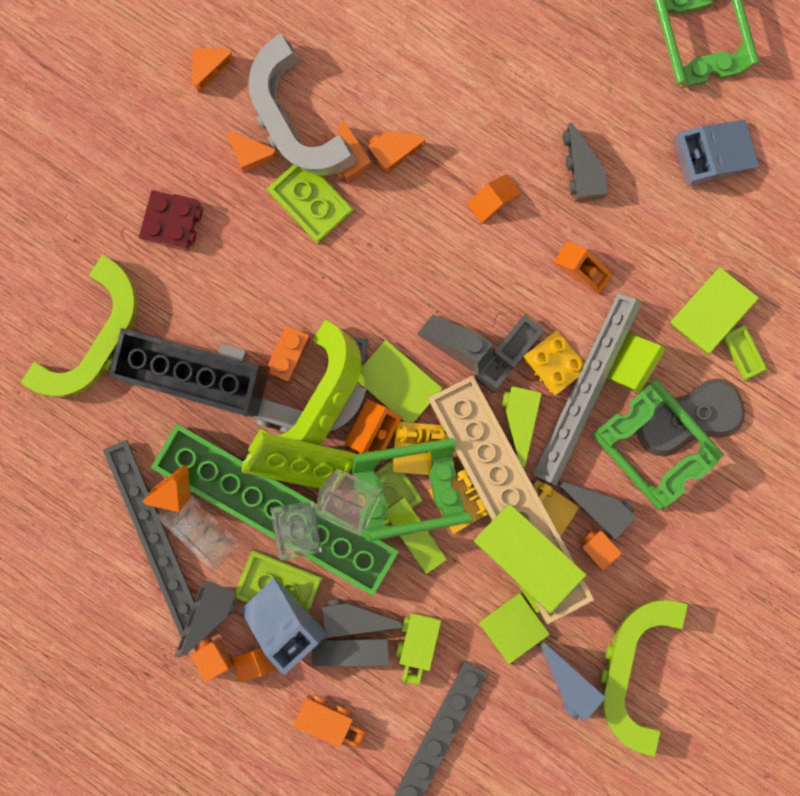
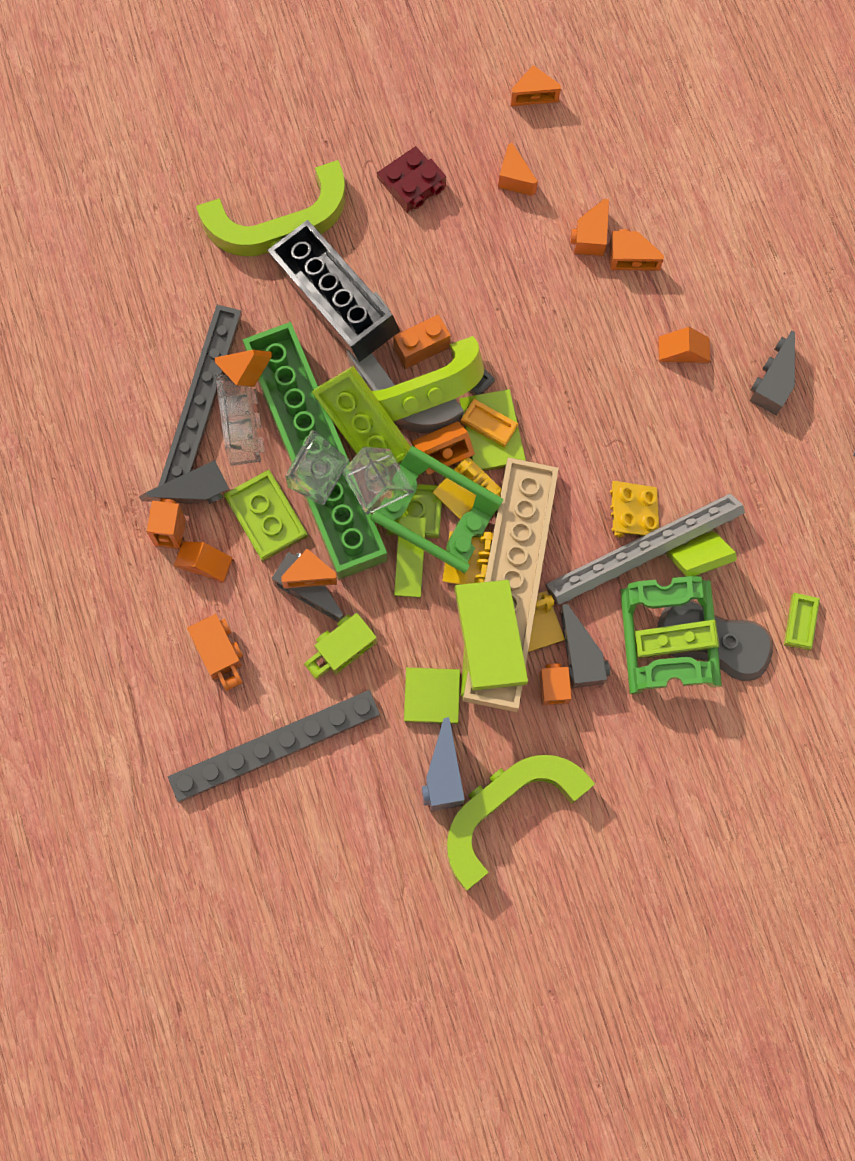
camera: 30 degrees right, 10 degrees down
sand blue slope [240,577,328,675] -> none
light grey arch [249,33,359,175] -> none
lime tile [267,164,354,244] -> none
dark grey slope [312,638,389,666] -> none
dark grey slope [418,315,494,375] -> none
dark grey slope [474,315,544,393] -> none
lime slope [502,386,542,468] -> none
orange slope [554,241,613,295] -> none
lime tile [670,267,759,356] -> none
none -> orange slope [281,549,337,588]
none -> light orange tile [461,399,518,447]
none -> lime tile [635,620,720,658]

